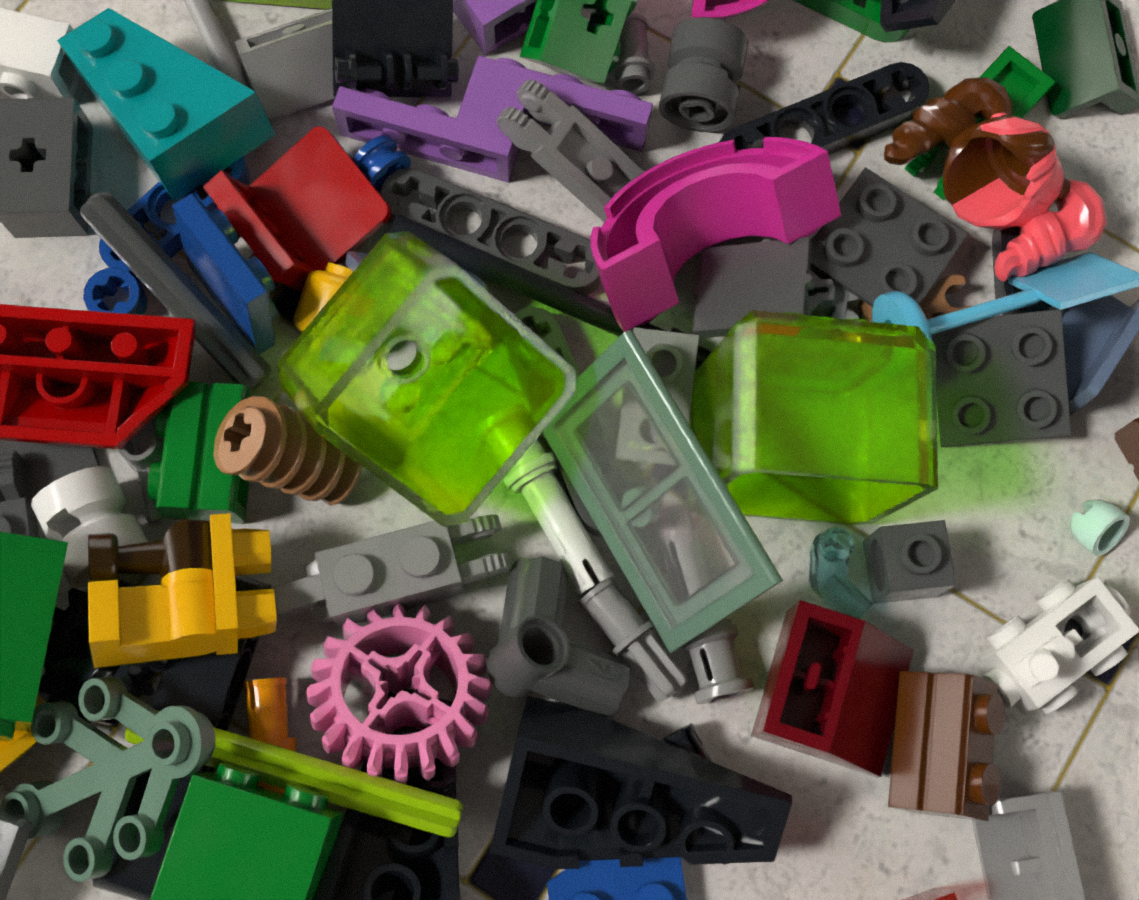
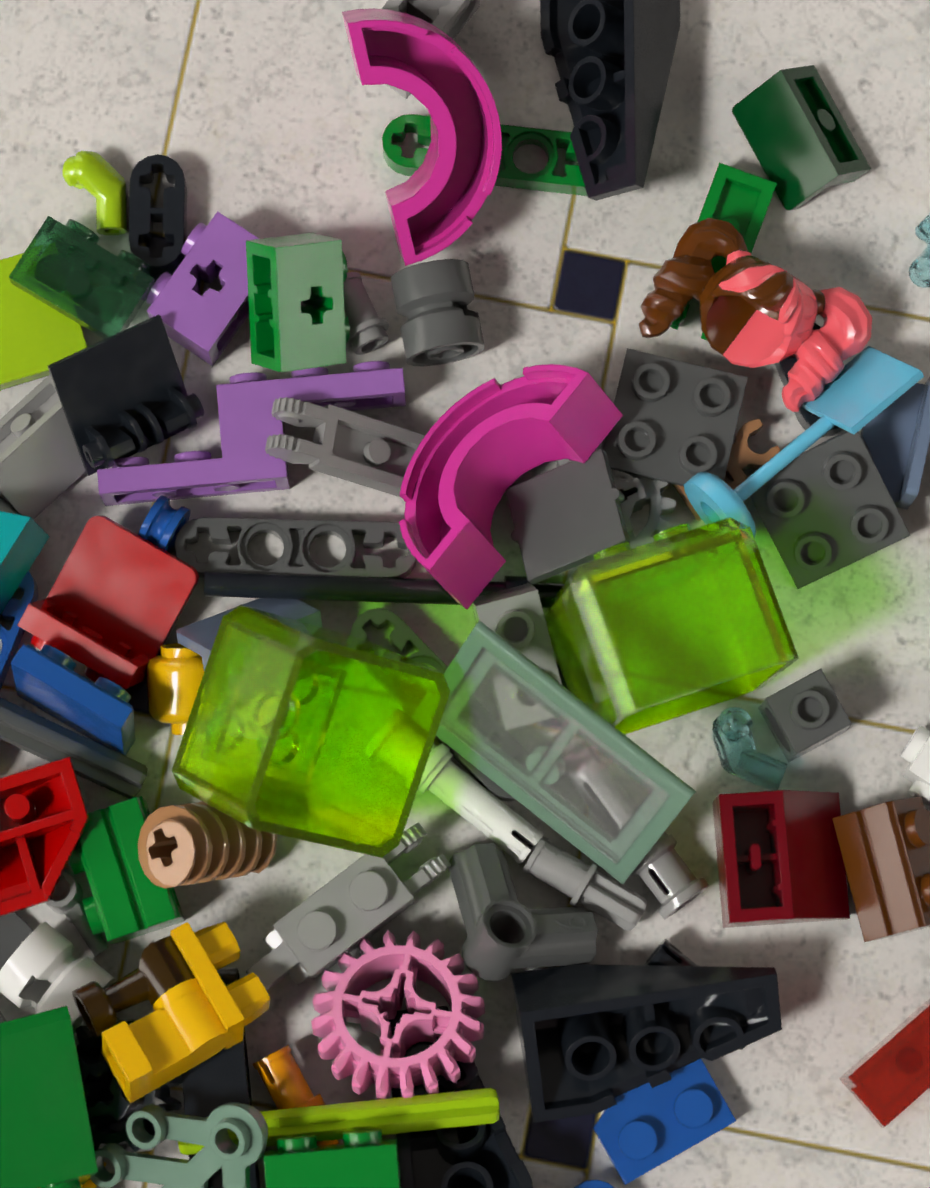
camera: 20 degrees left, 5 degrees up
black beam [719,62,930,155] -> none

